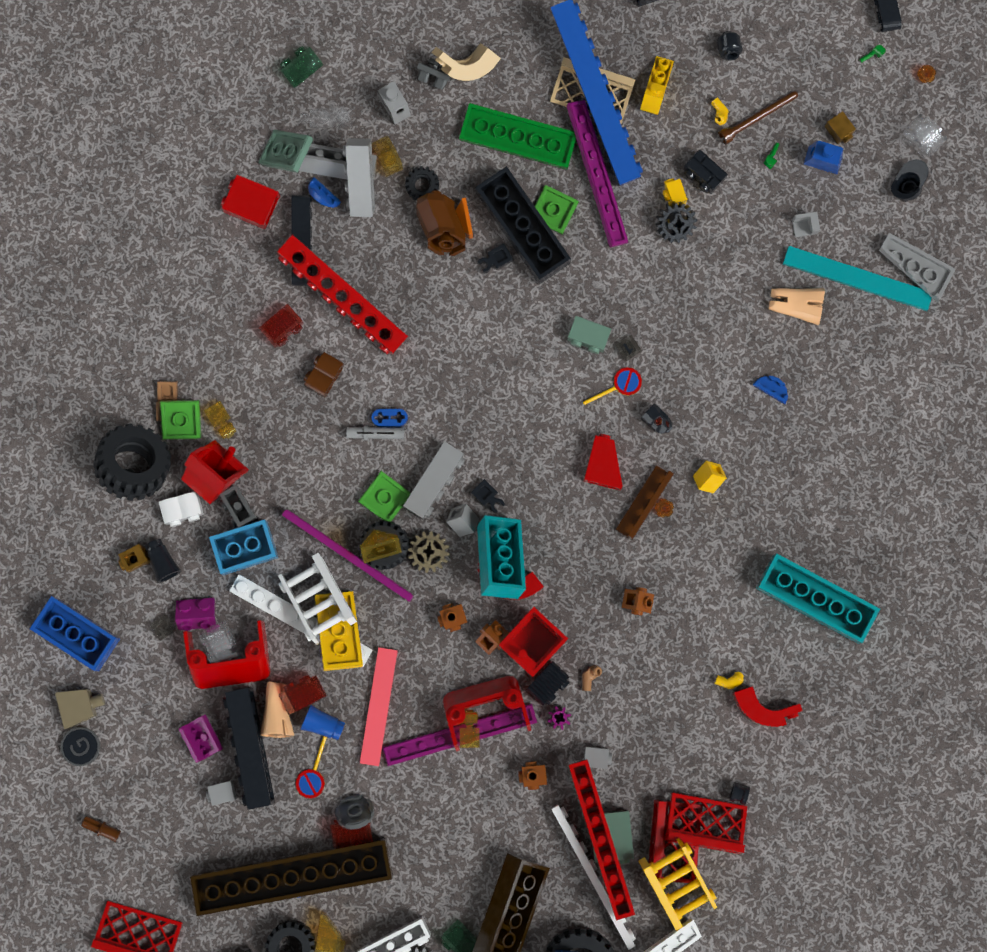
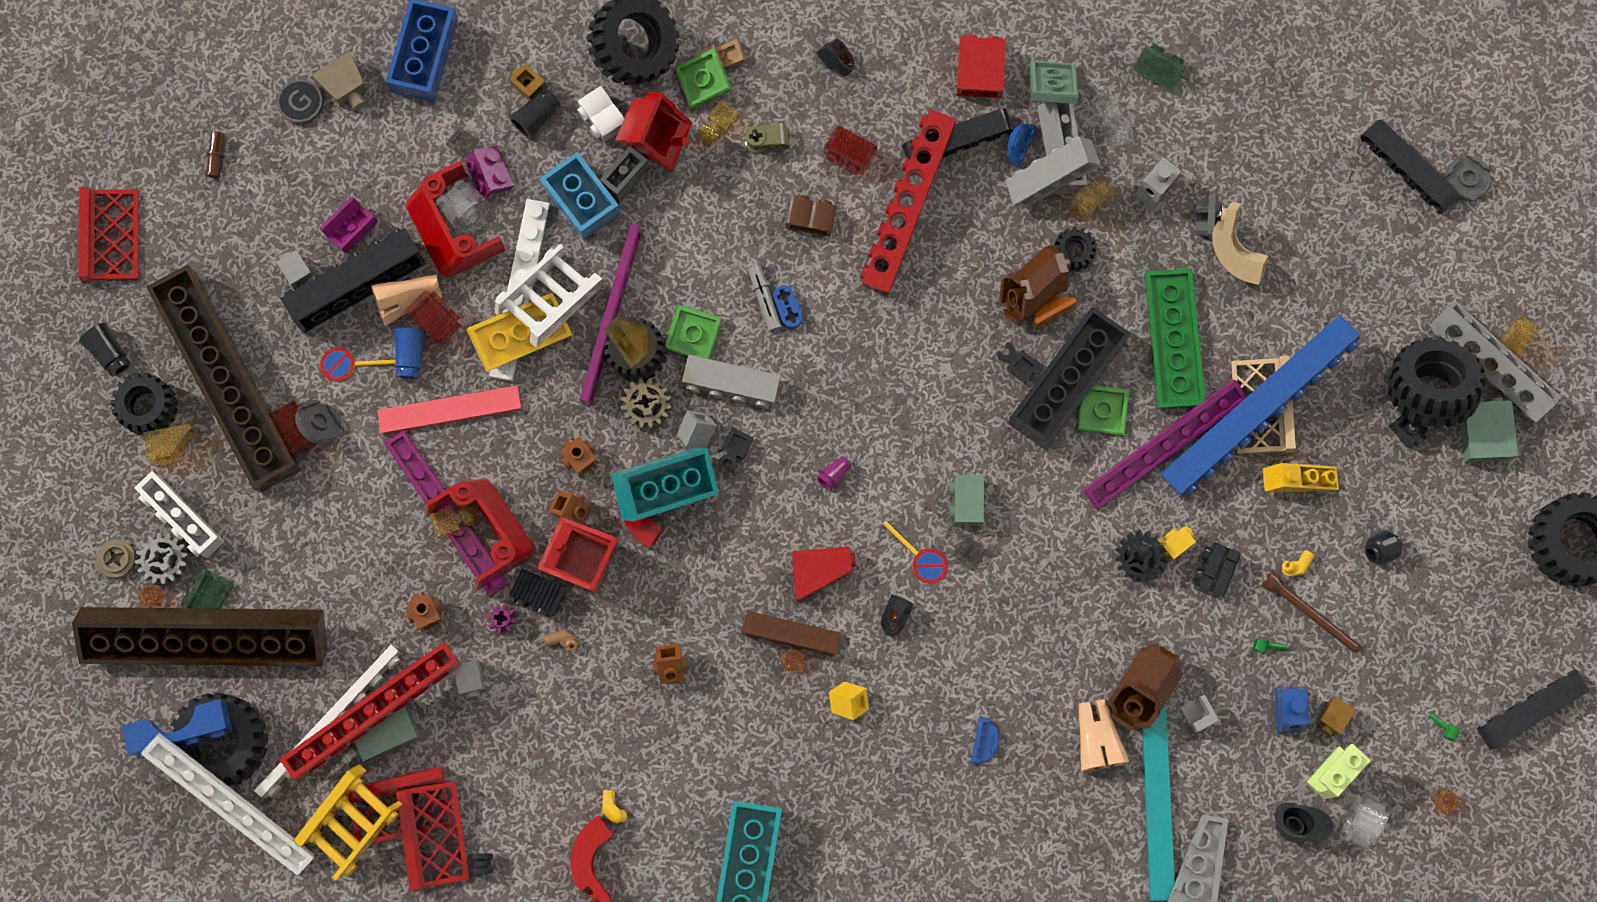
camera: 70 degrees right, 5 degrees down
none -> olive piece [745,122,790,154]
none -> black rock [816,38,855,76]
none -> magenta cone [817,456,851,491]
none -> reddish brown brick [1108,644,1183,730]
none -> yellowish green panel [1306,744,1371,799]

